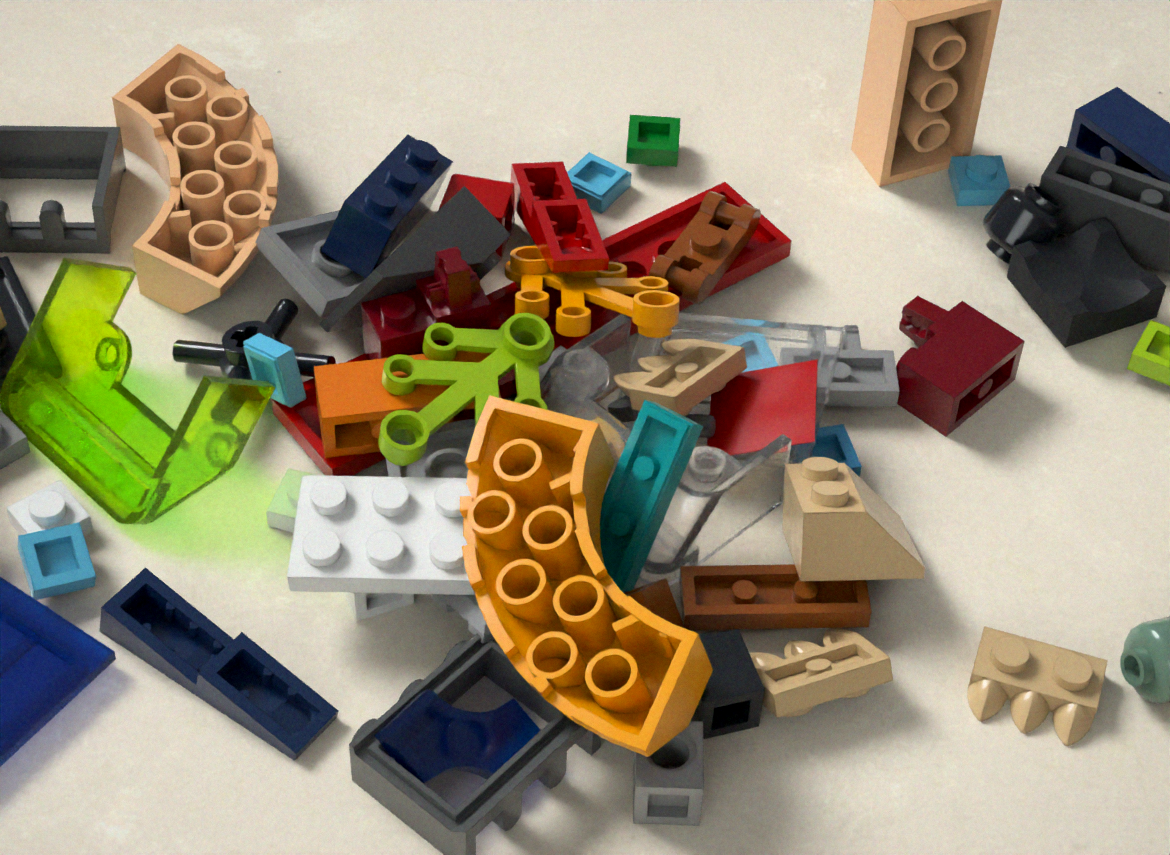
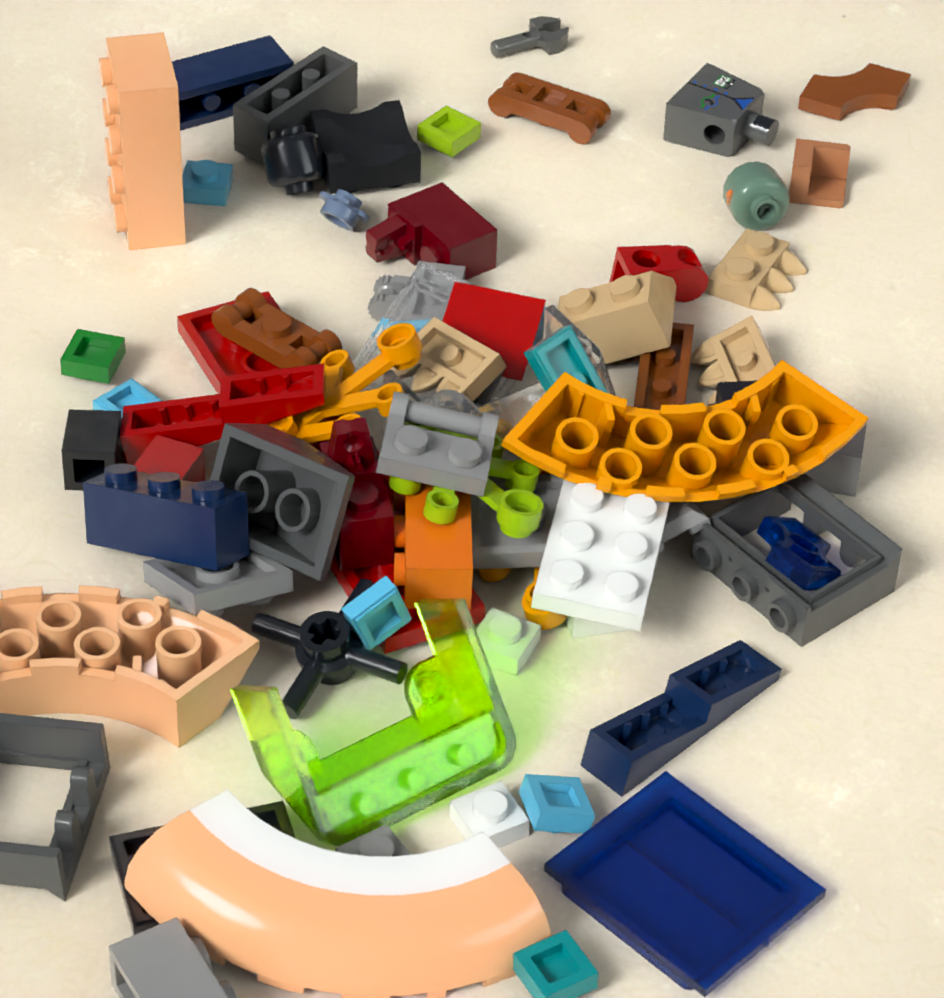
camera: 80 degrees left, 5 degrees down
none -> black brick [61,409,124,490]
none -> sand blue plate [319,189,370,231]
none -> light grey plate [376,391,499,497]
none -> red leg [609,245,709,303]

